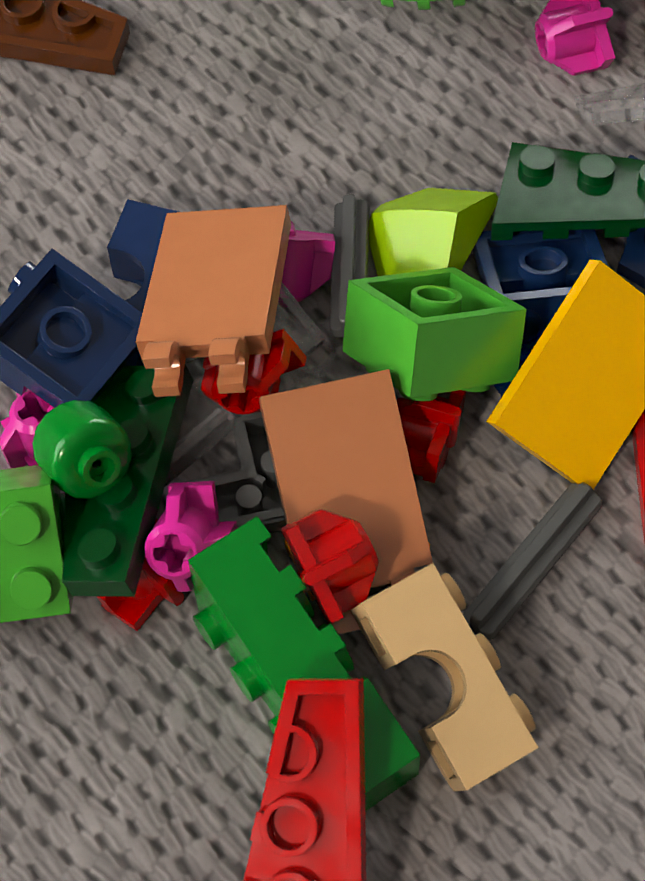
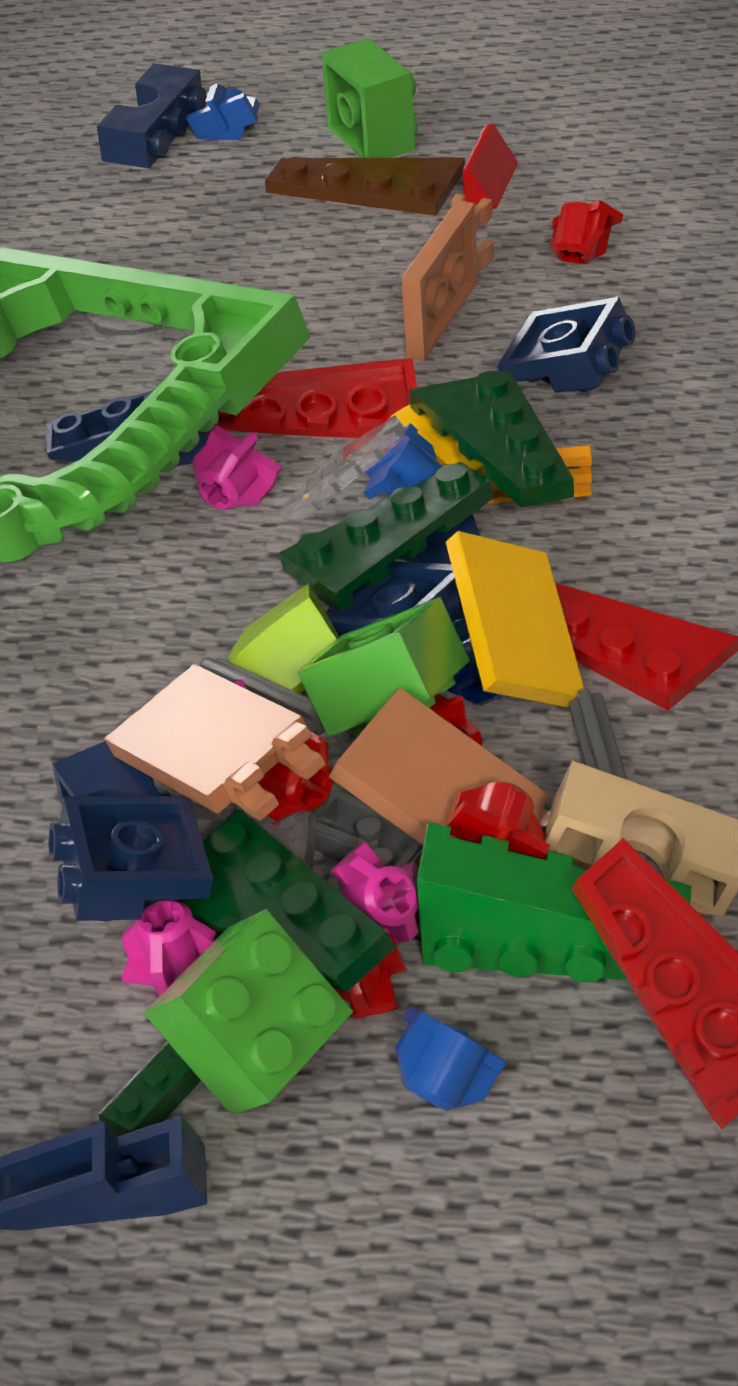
camera: 45 degrees left, 20 degrees down
green head [32,400,132,499] -> none
none -> blue piece [395,1007,507,1111]

